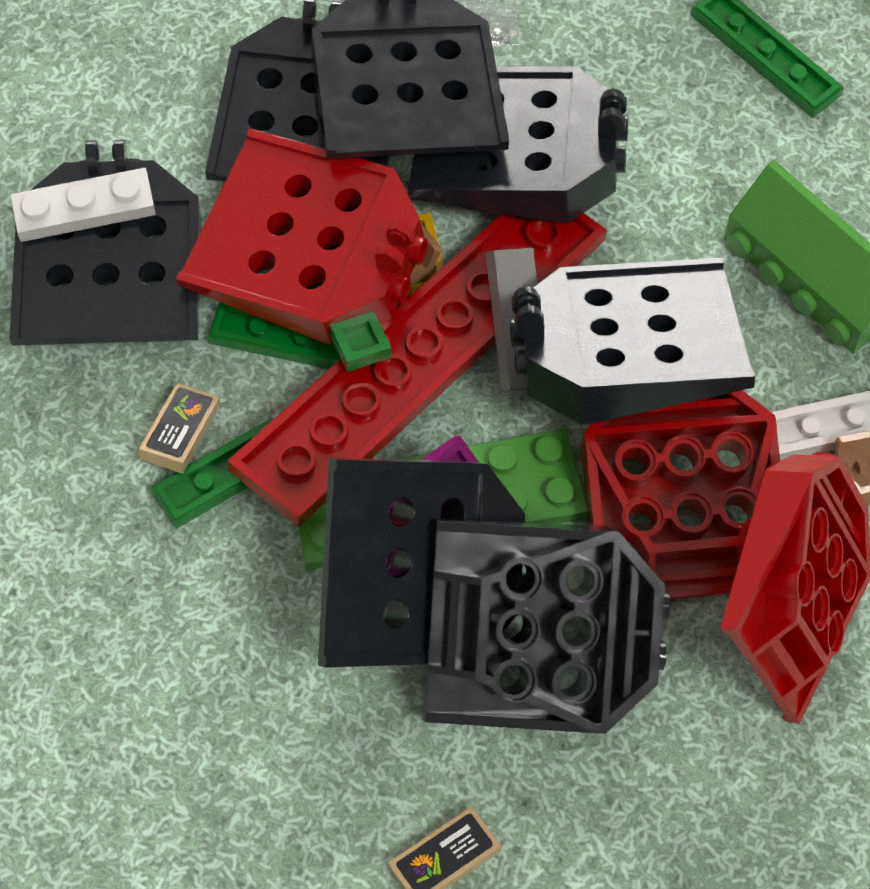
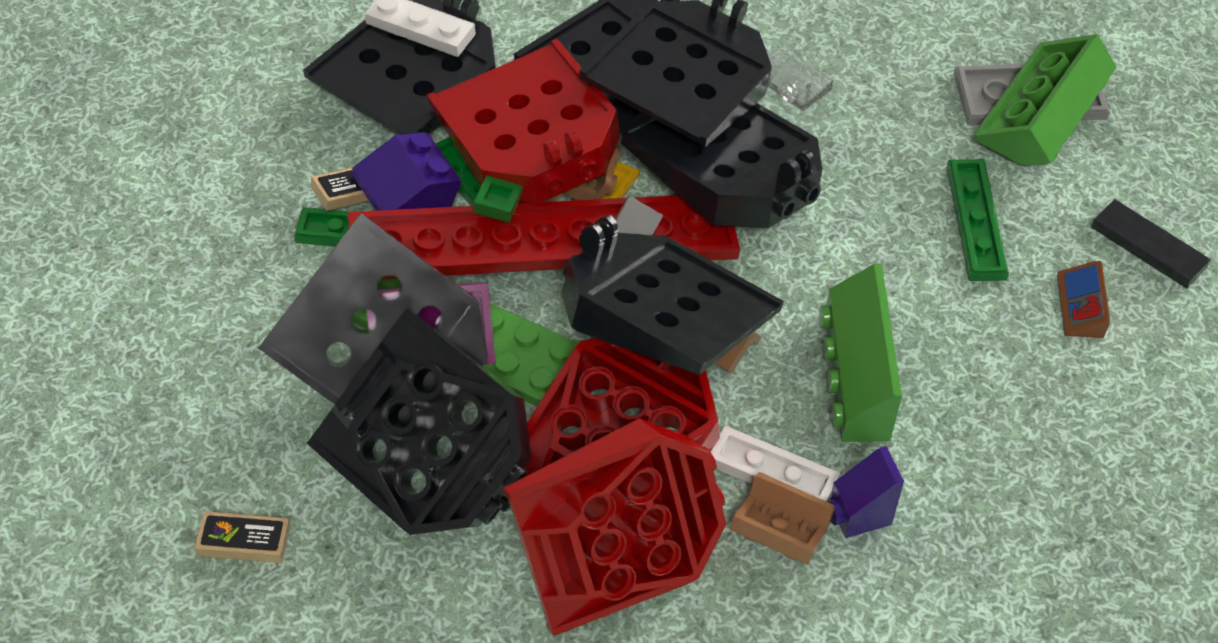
camera: 40 degrees right, 10 degrees down
none -> dark purple slope [351,132,461,211]

